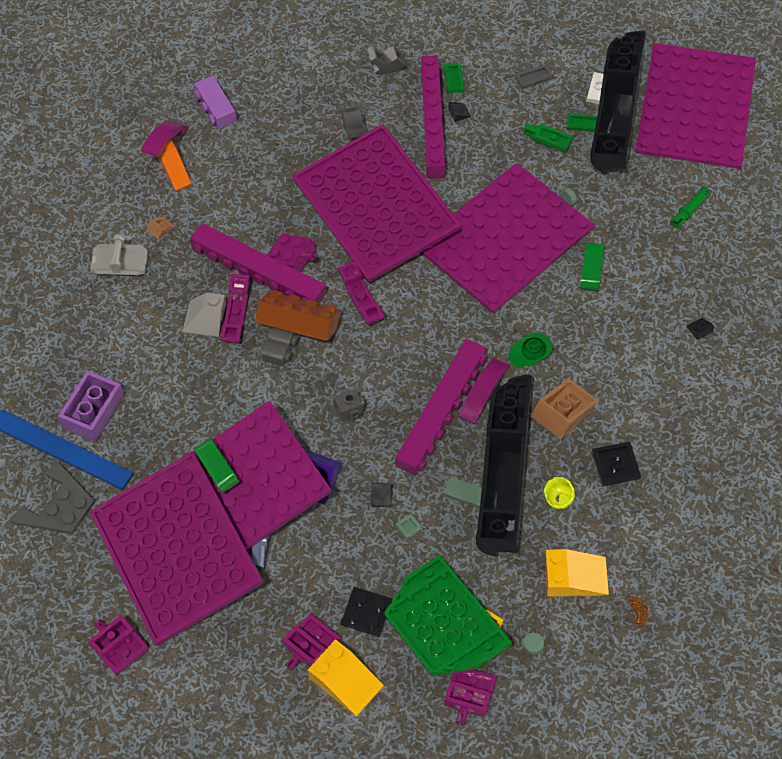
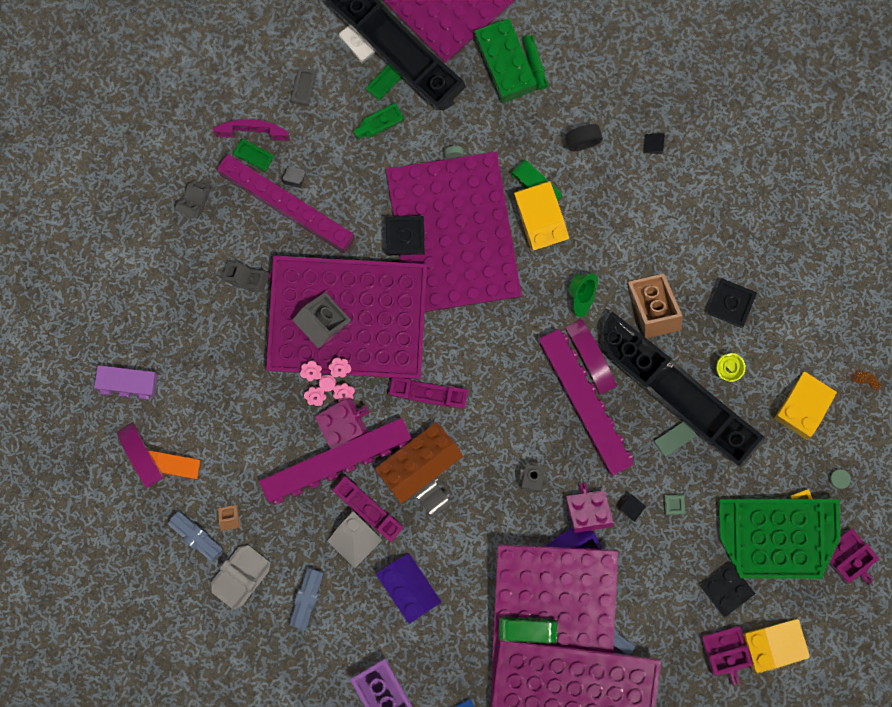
camera: 55 degrees left, 20 degrees up
none -> sand blue piece [168,511,223,562]
none -> magenta slope [213,119,290,141]
none -> sand blue piece [289,568,324,630]
none -> dark grey slope [293,292,351,349]
none -> bright pink plant [300,358,355,406]
none -> dark purple slope [376,553,441,624]
none -> black plate [386,216,425,256]
none -> green brick [474,18,537,104]
none -> yellow slope [514,181,569,251]
none -> black tyre [565,124,603,151]
none -> magenta plate [566,483,614,533]

